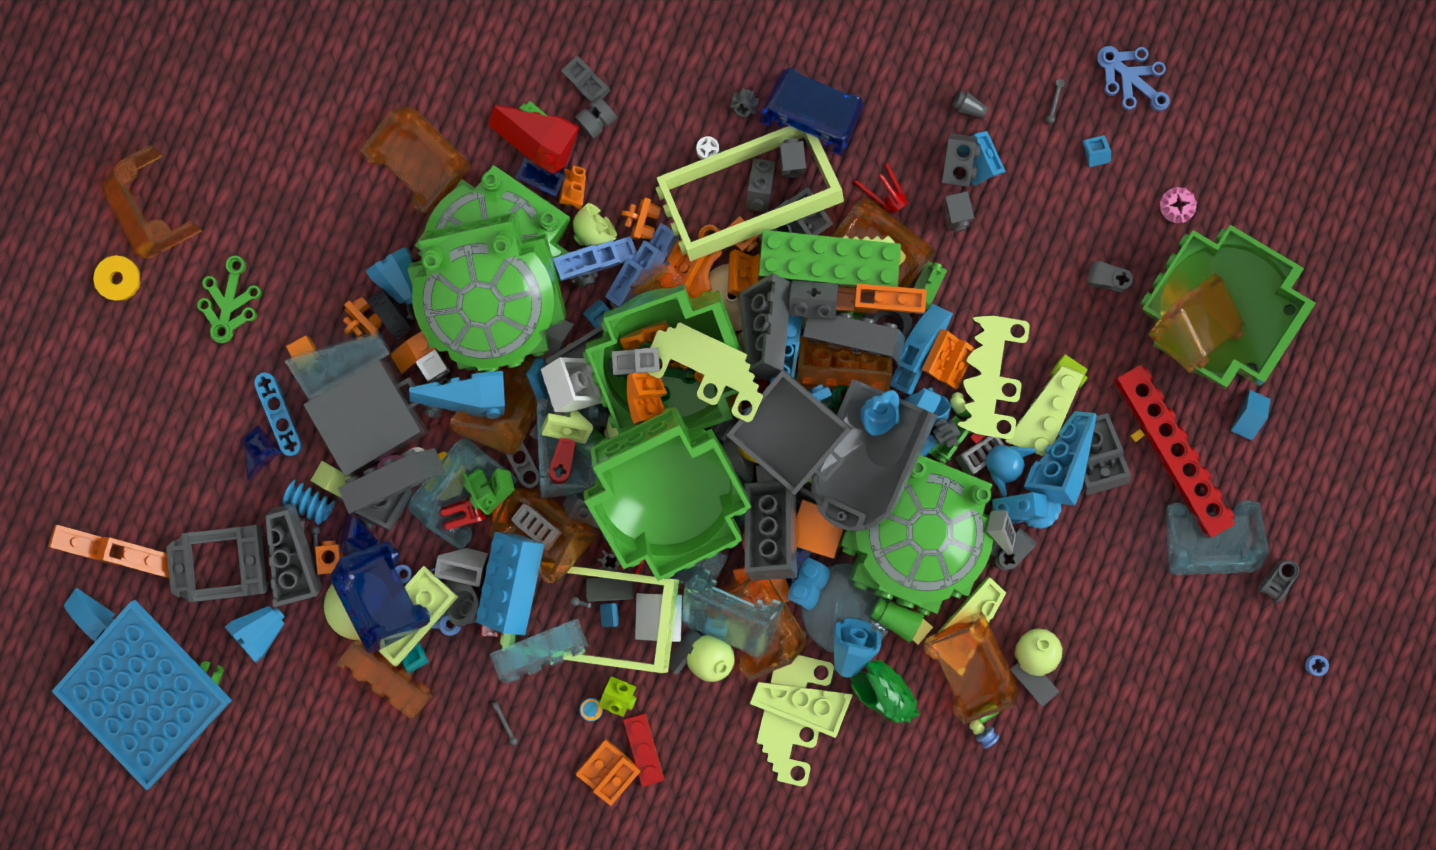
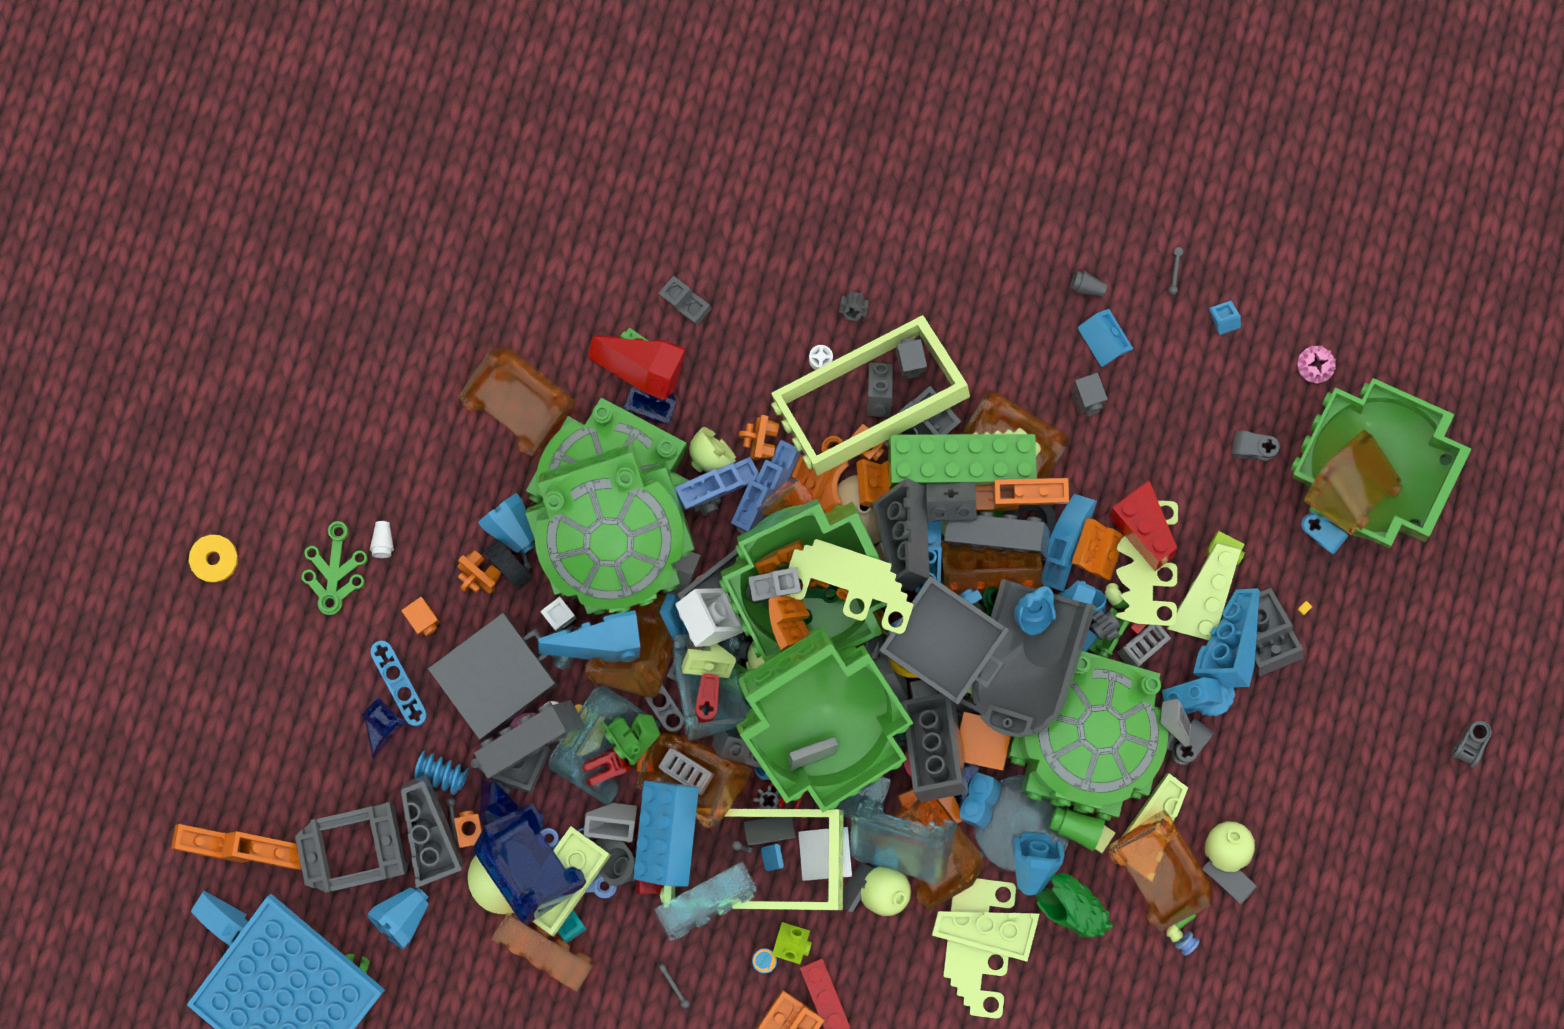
camera: 10 degrees left, 5 degrees down
clear orange windscreen [102,145,202,259] -> none
clear light blue wedge [285,331,391,401] -> none
yellowish green slope [311,461,351,498] -> none
orange slope [390,331,441,374] -> none
orange hips [559,166,586,209] -> none
dark grey wheel [574,96,617,139] -> none
dark azure slope [583,299,610,328] -> none
clear blue windscreen [760,68,864,157] -> none
red plant [854,163,908,214] -> none
bright green hinge [914,261,947,310] -> none
dark grey brick [942,133,981,187] -> none
dark azure piece [986,445,1036,497] -> none
medium blue plant [1097,46,1170,112] -> none
red brick [1113,365,1235,538] -> none
clear light blue windscreen [1166,500,1269,575] -> none
dark azure slope [1231,390,1271,441] -> none
medium blue bush [1305,655,1329,676] -> none
none -> white cone [370,521,394,558]
none -> light grey tile [787,737,838,770]
none -> red wedge [1109,480,1177,571]
none -> dark azure piece [1301,513,1348,555]

